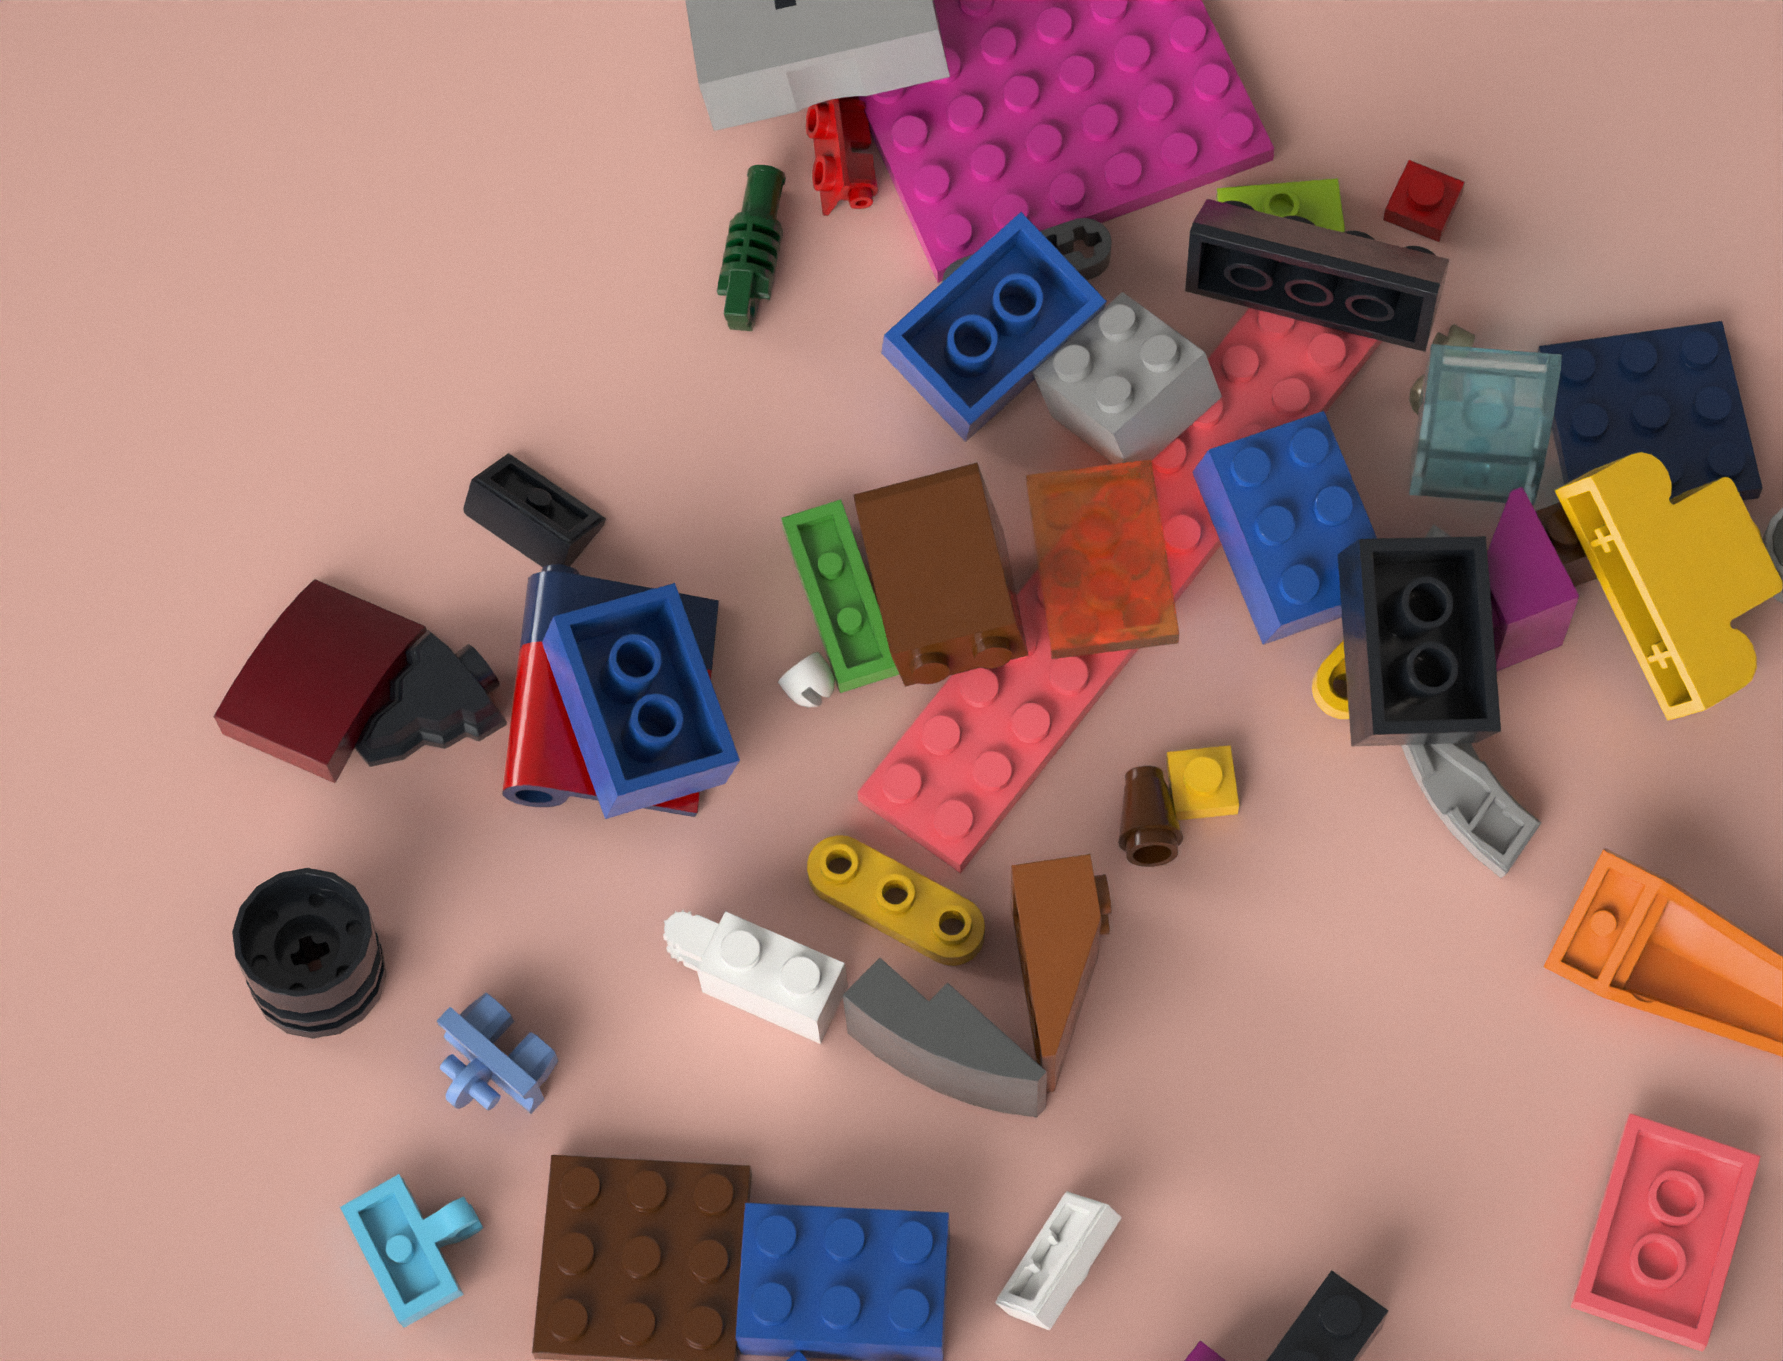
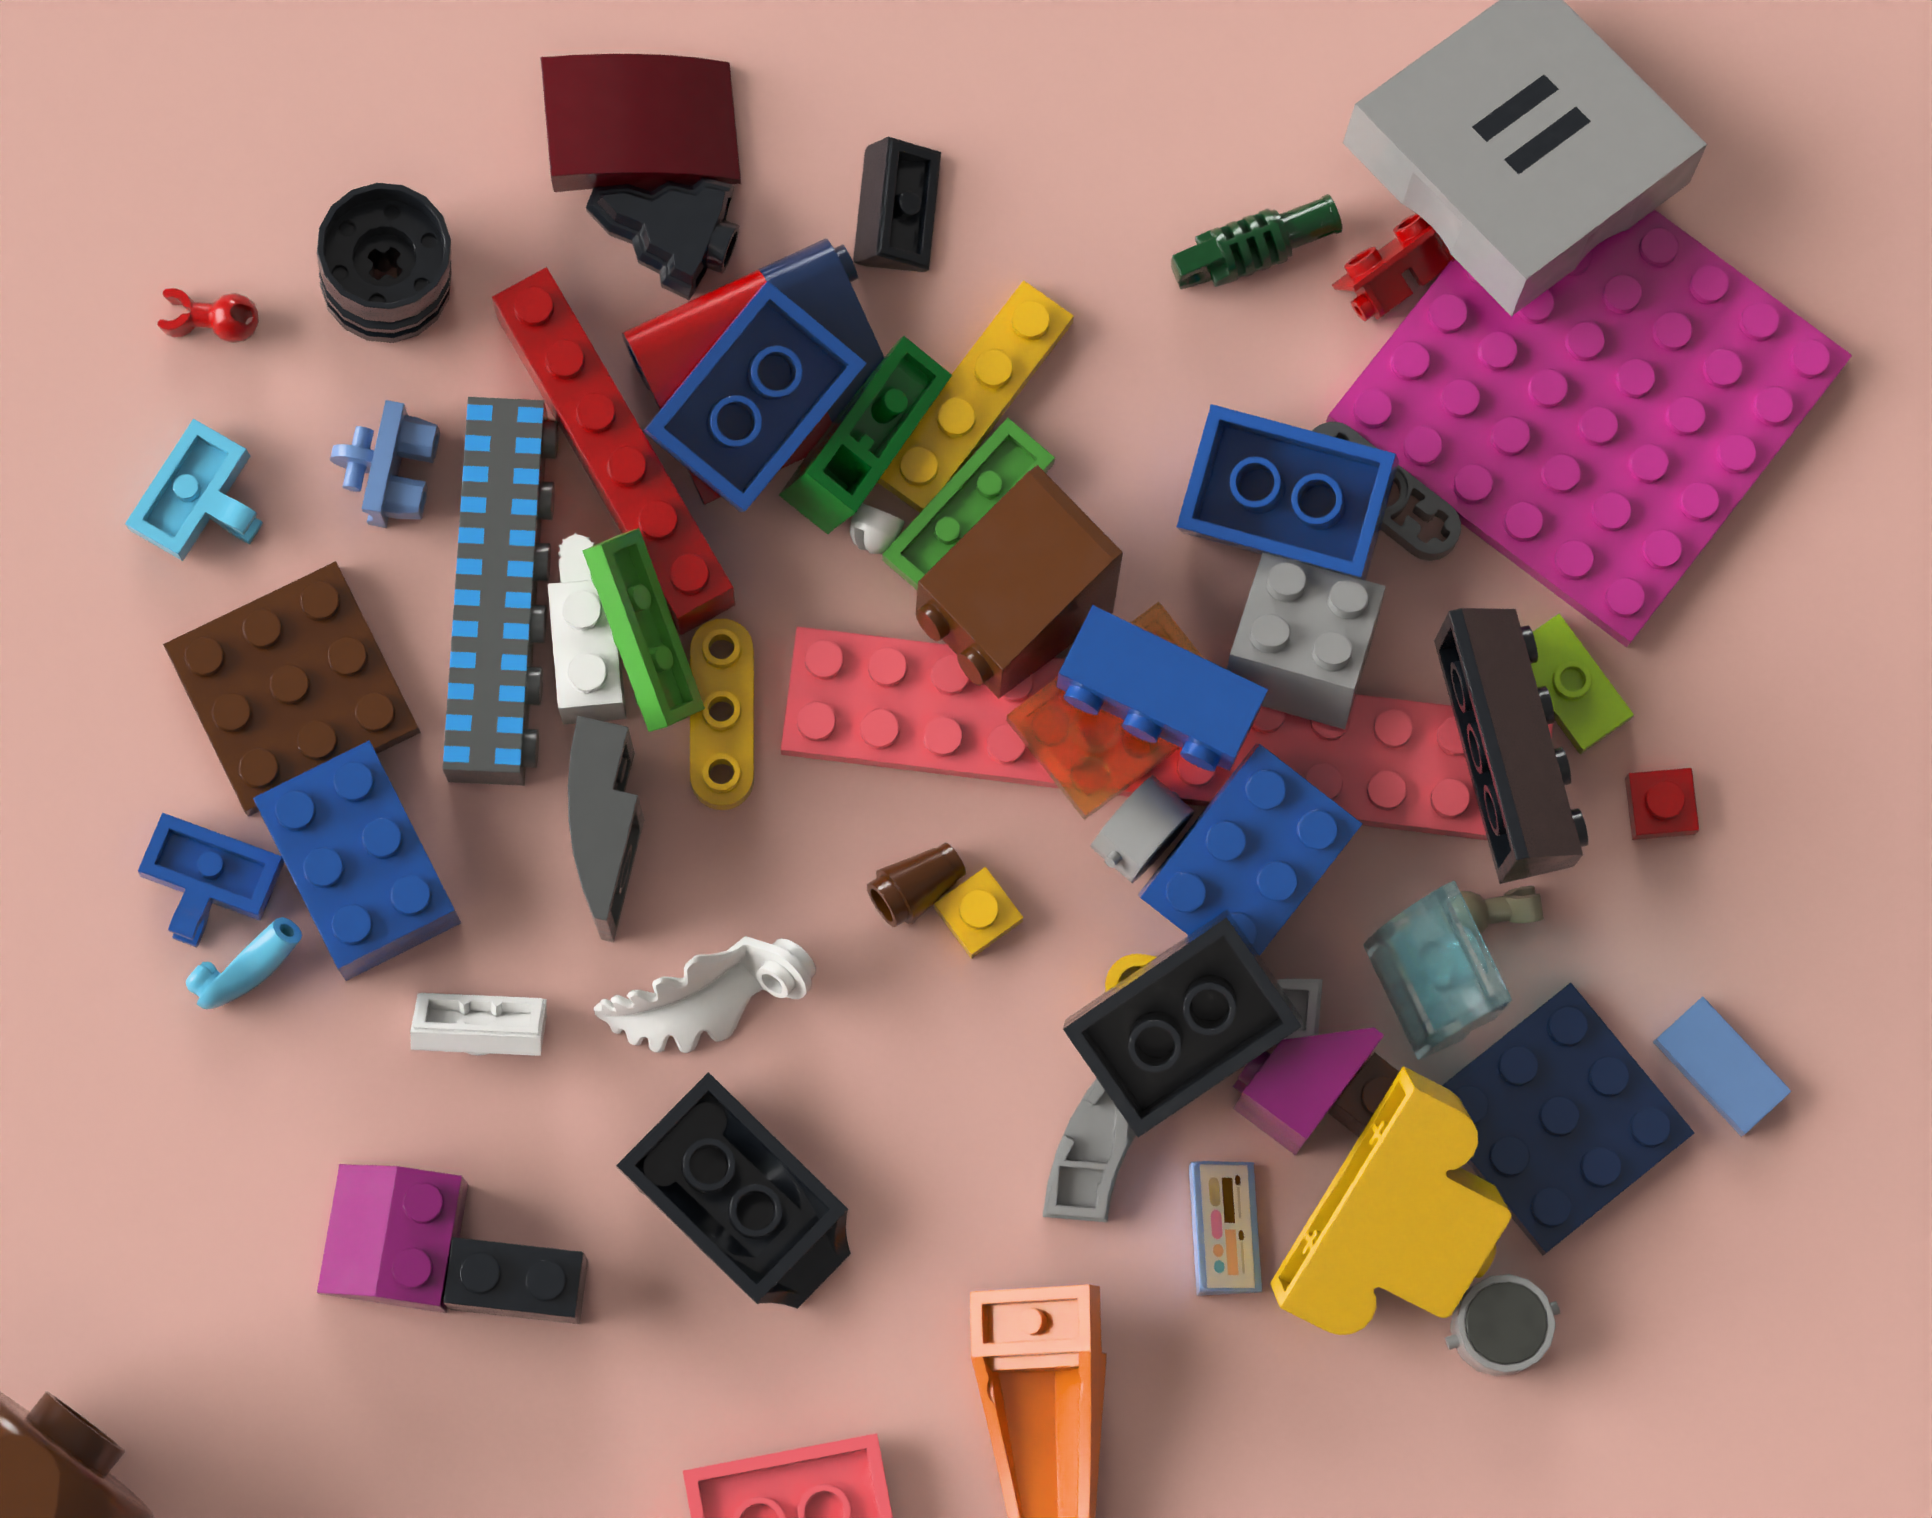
camera: 50 degrees right, 10 degrees up
dark orange slope [1011,854,1112,1093] -> none
none -> red arm [157,288,259,343]
none -> dark grey brick [443,397,559,786]
none -> red brick [492,267,736,636]
none -> bright green plate [582,528,705,732]
none -> white plant [594,936,816,1053]
none -> black slope [616,1072,851,1309]
none -> green slope [779,336,952,534]
none -> yellow plate [877,280,1074,513]
none -> blue brick [1056,605,1268,771]
none -> light grey piece [1091,775,1194,883]
none -> slope [1189,1161,1262,1296]
none -> medium blue tile [1653,996,1792,1137]

